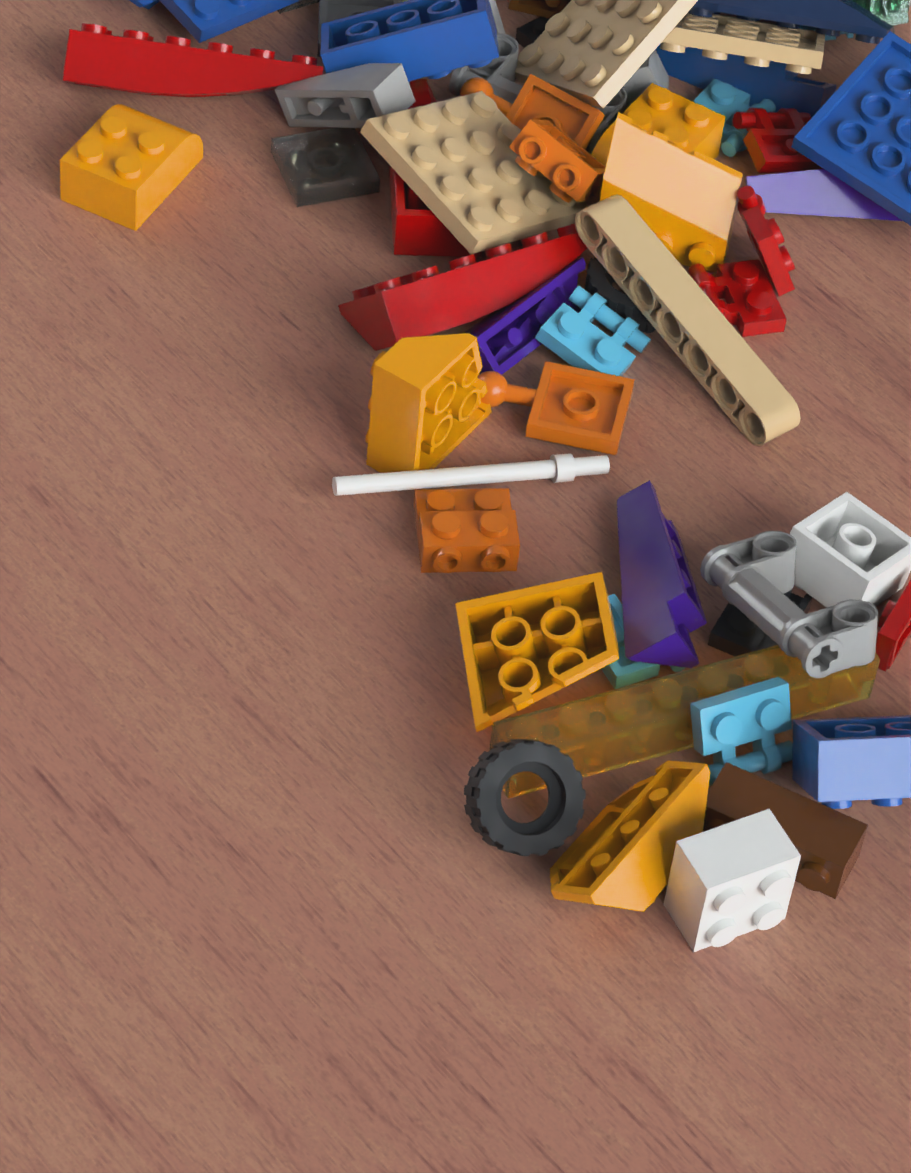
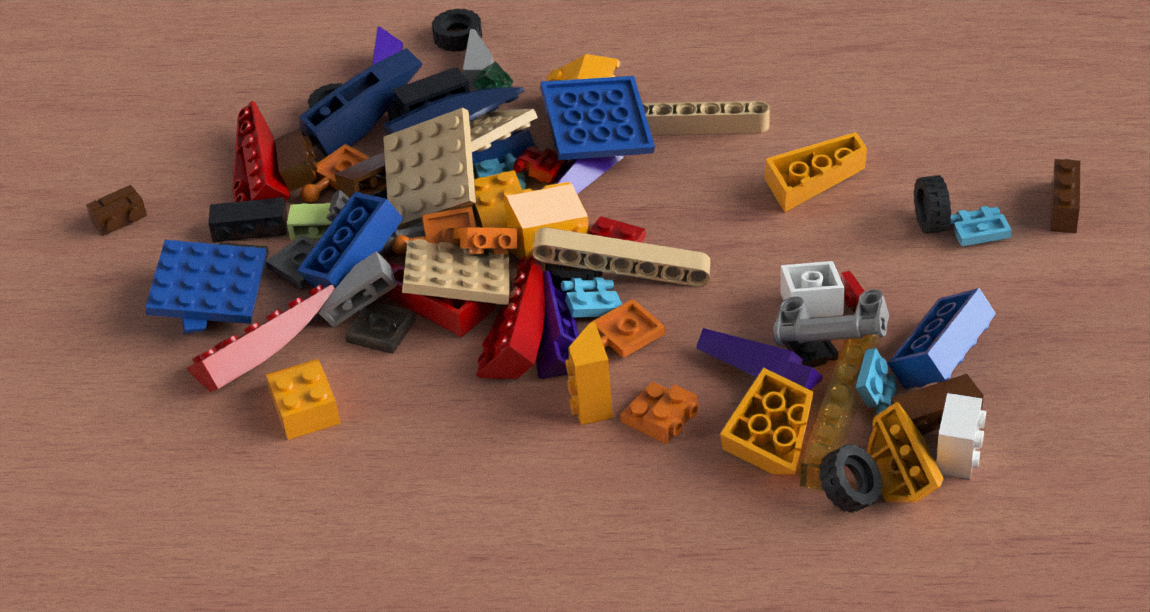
camera: 40 degrees left, 5 degrees down
white bar [332,453,610,496] -> none
red plate [737,186,795,297] -> none

